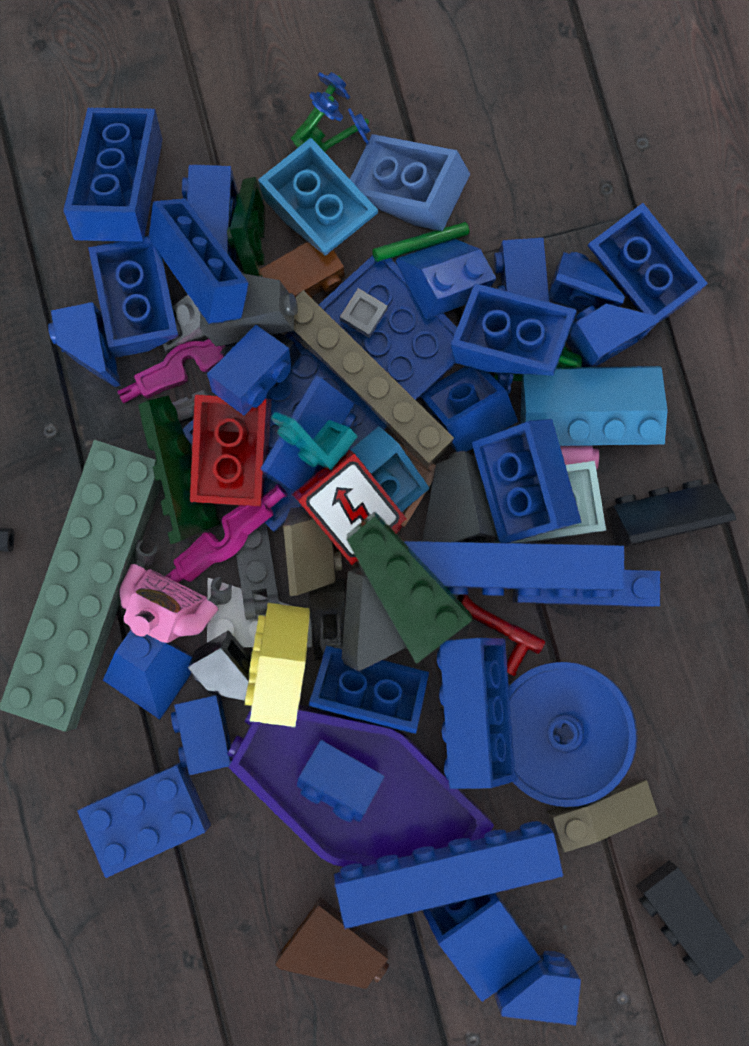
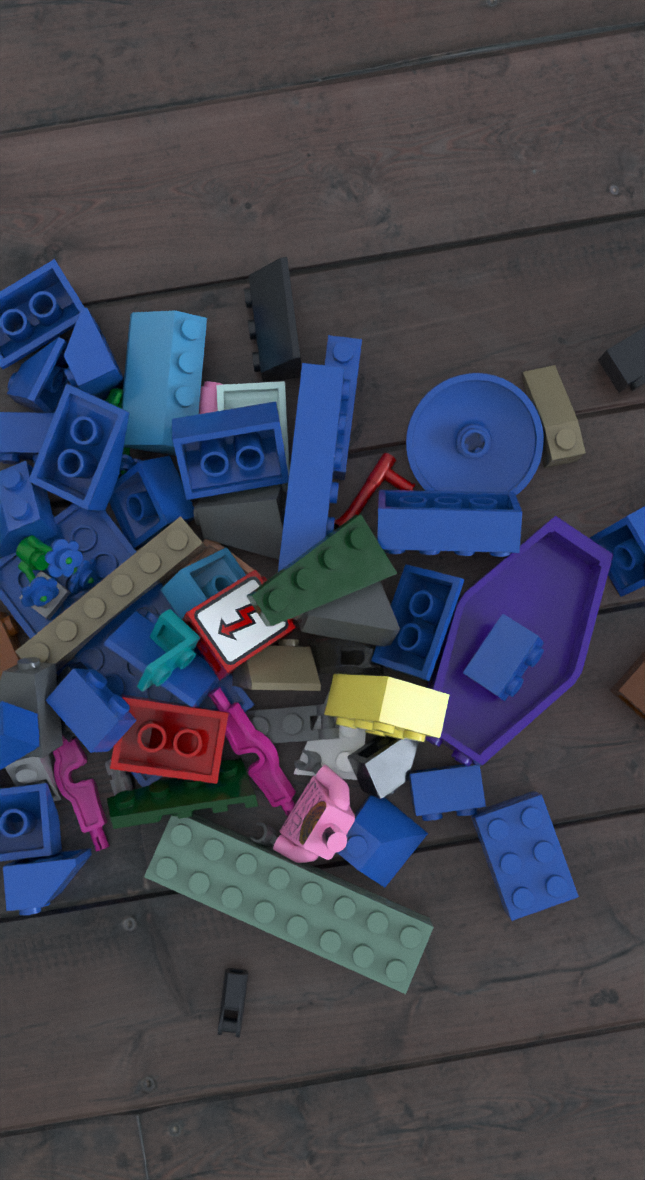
camera: 80 degrees left, 0 degrees up
blue brick [334,821,563,929] -> none
none -> blue plant [16,535,98,607]

